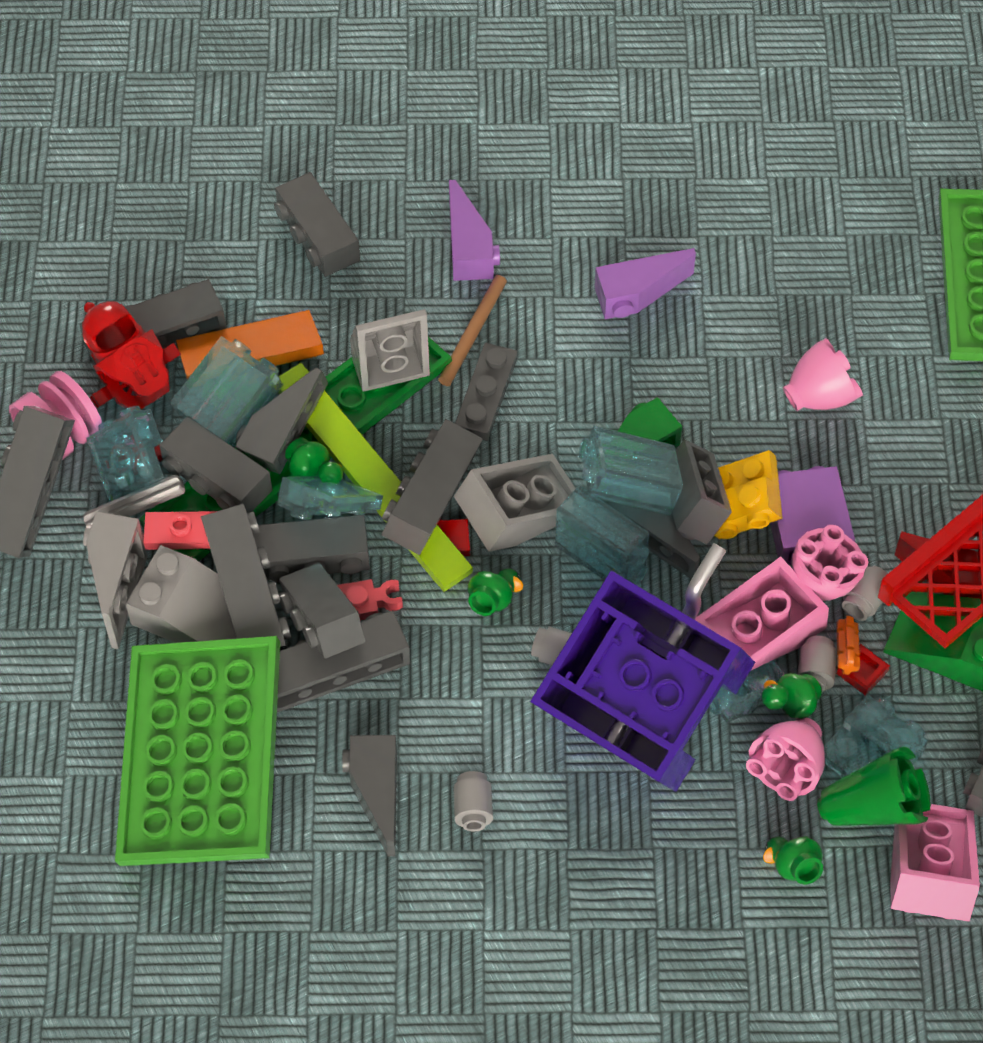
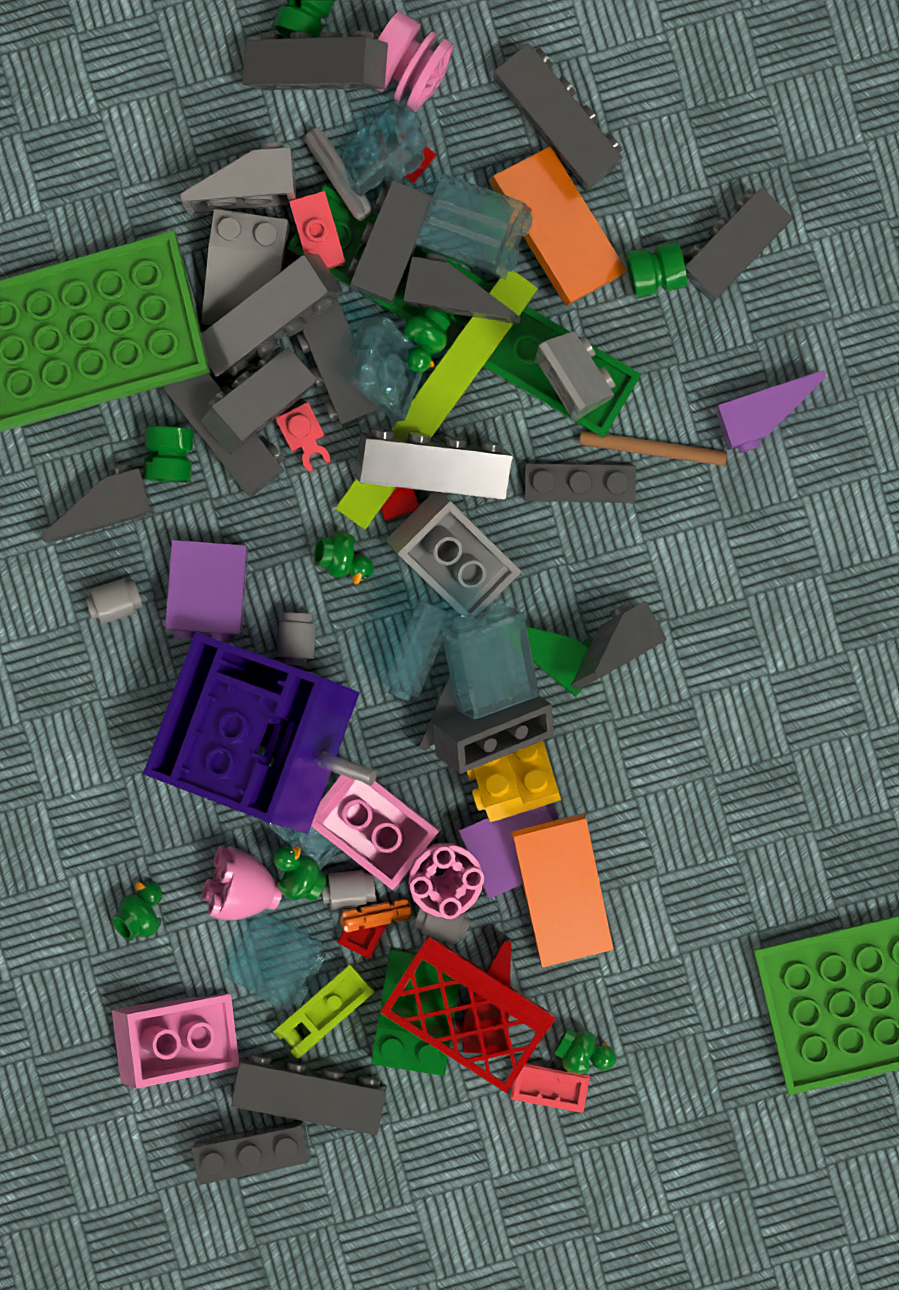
camera: 70 degrees right, 30 degrees up
red helmet [82,301,181,413] -> none
medium lavender slope [595,248,696,319] -> none
bright pink piece [783,338,863,411] -> none
green cone [817,746,931,826] -> none
none -> green wheel [143,426,194,483]
none -> medium lavender brick [165,540,249,642]
none -> lime plate [272,963,375,1059]
none -> orange tile [511,813,613,968]
none -> dark grey slope [571,601,667,691]
none -> green wheel [626,240,687,299]

